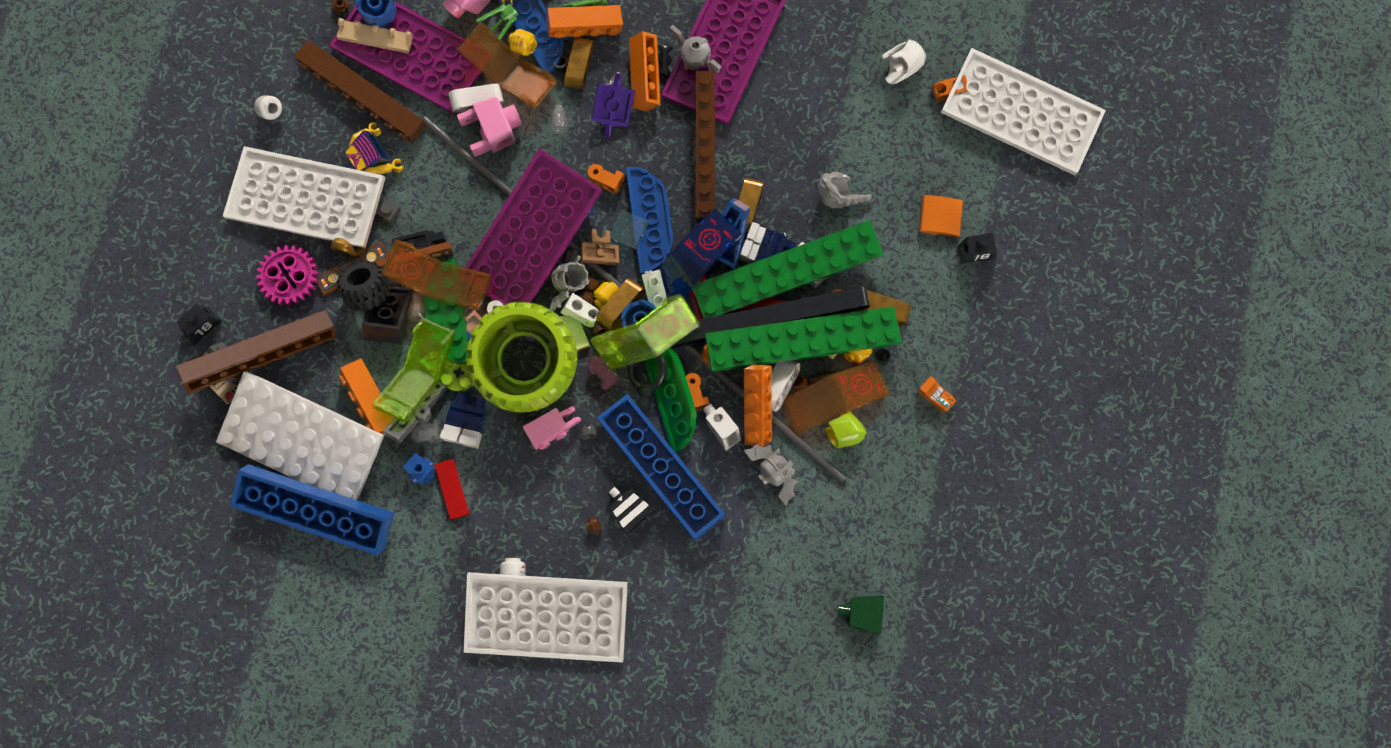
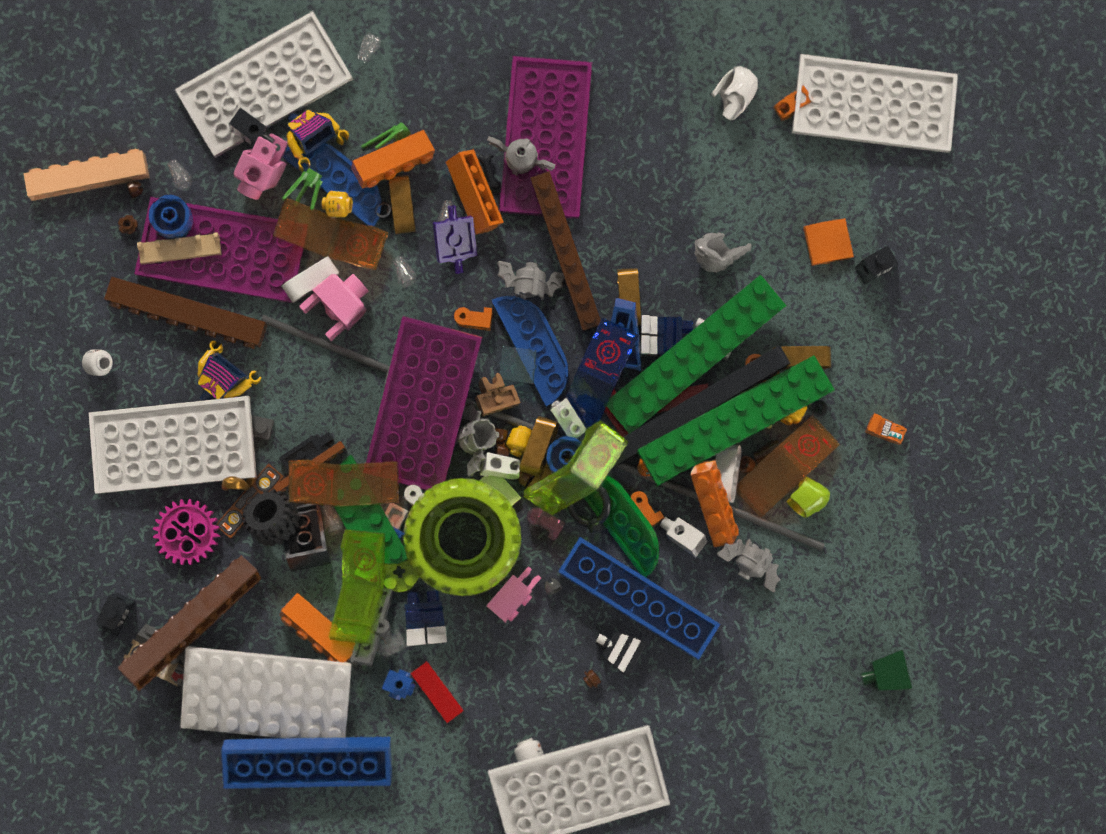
camera: 20 degrees left, 5 degrees up
none -> light grey helmet [497,261,564,300]

